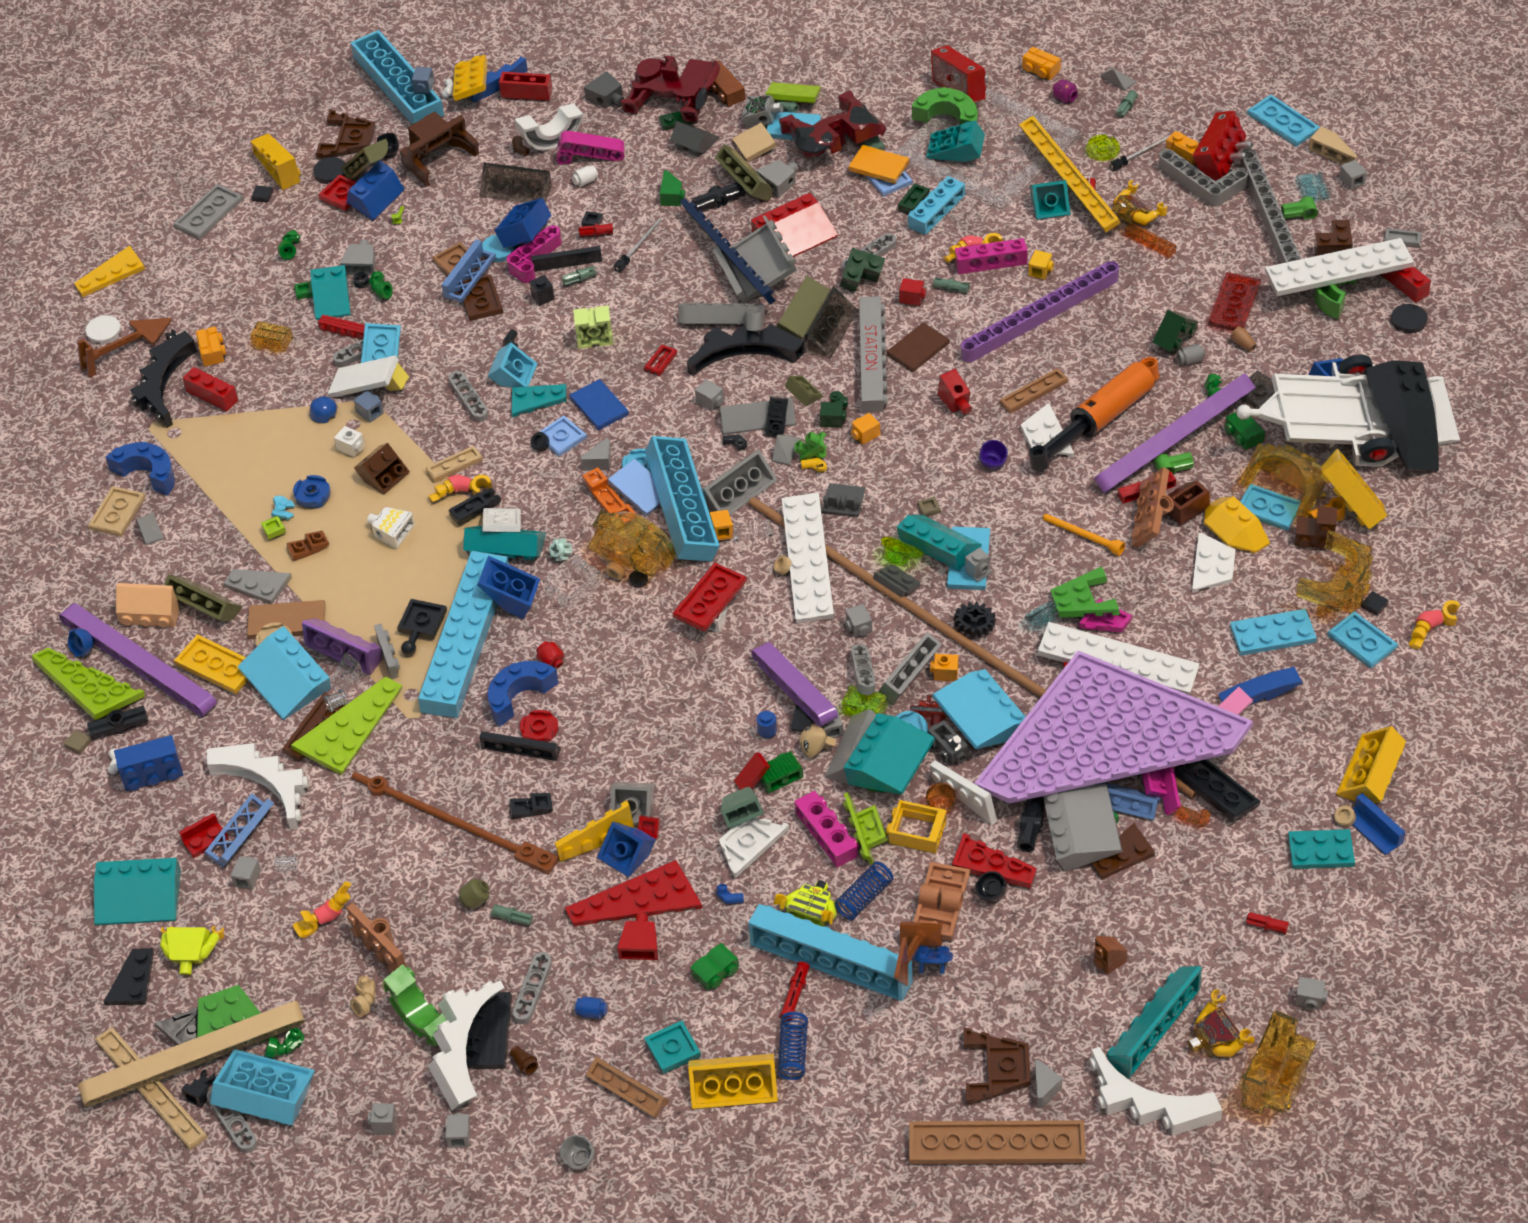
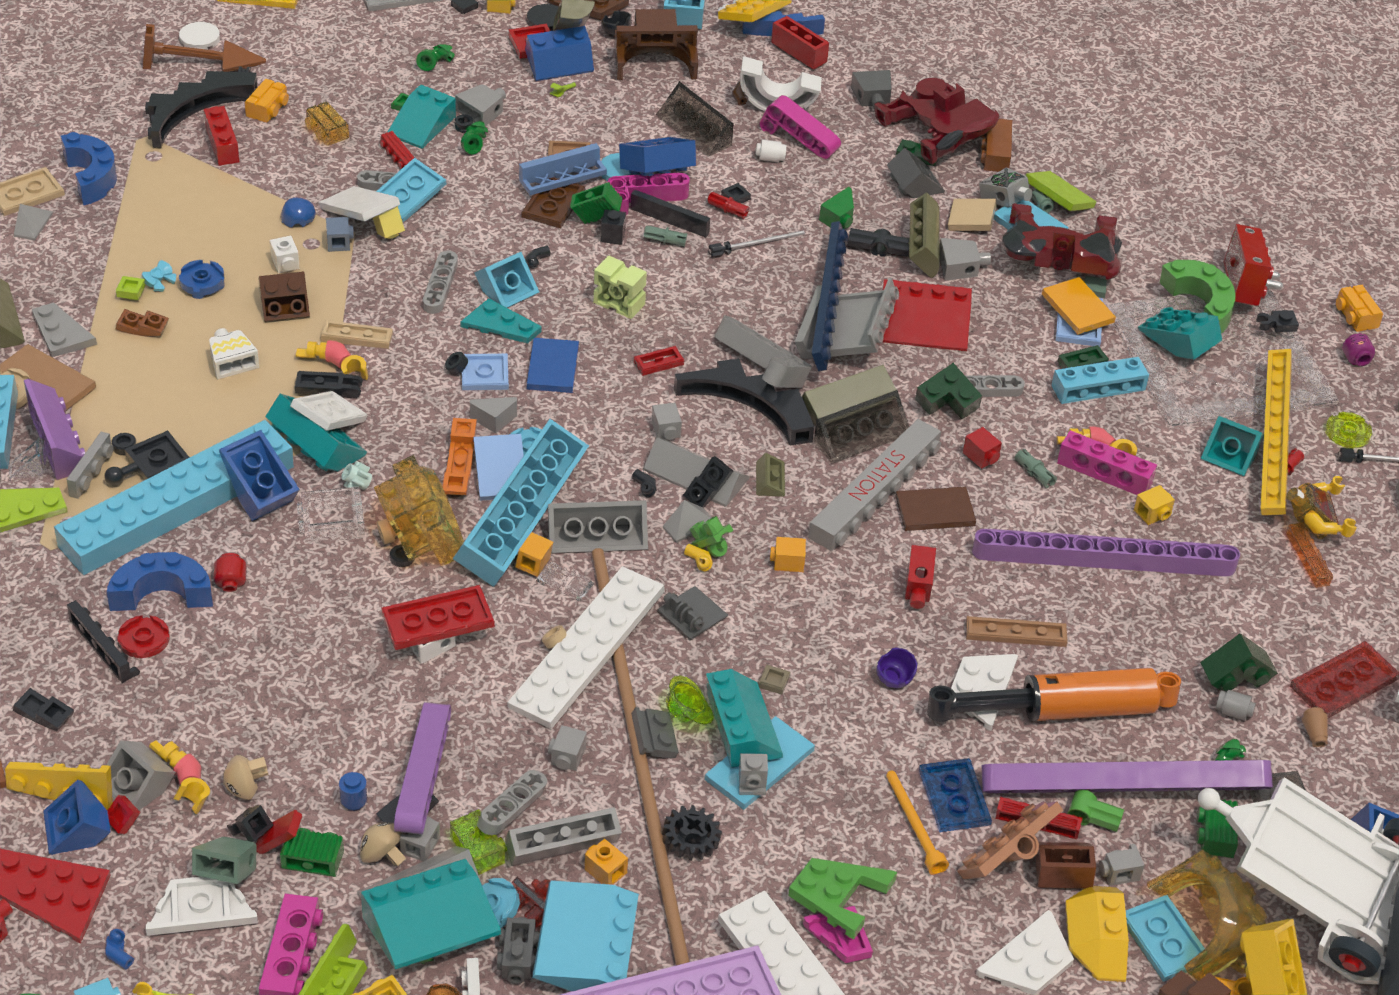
camera: 30 degrees right, 5 degrees down
dark green brick [820,391,848,428] -> none
clear light blue piece [1024,600,1057,627] -> none
none -> black tile [111,433,136,455]
none -> yellow piece [149,740,210,814]
none -> tan piece [223,755,269,800]
none -> black piece [227,805,273,842]
none -> green brick [570,182,622,224]
none -> clear blue tile [918,758,992,832]
none -> light grey brick [1099,844,1145,886]
none -> black plate [1256,310,1299,332]

